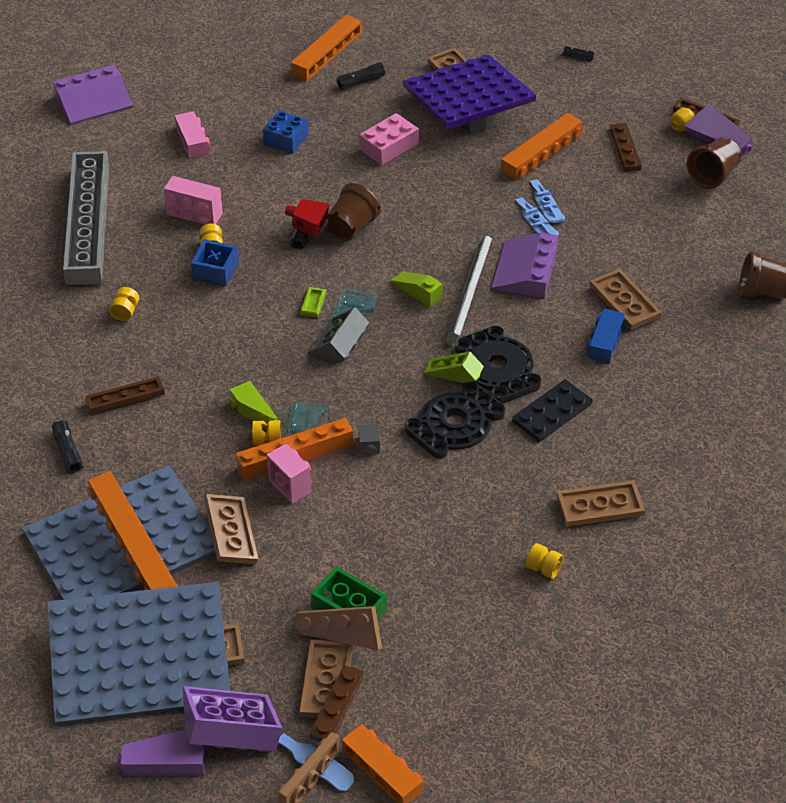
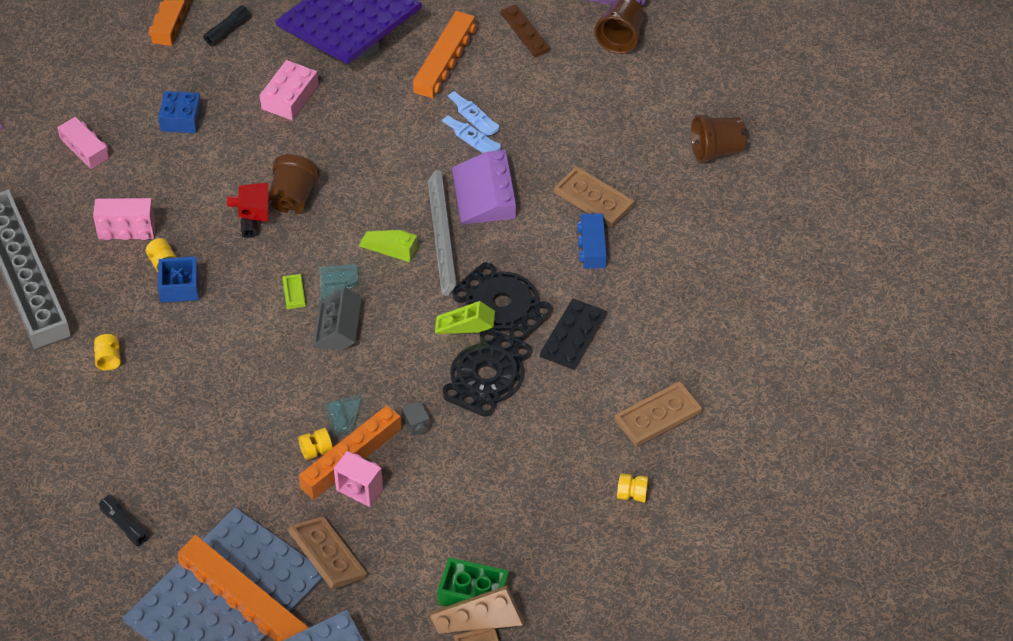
camera: 20 degrees left, 5 degrees up
reddish brown plate [85,376,165,414] -> none
lime slope [229,381,277,423] -> none

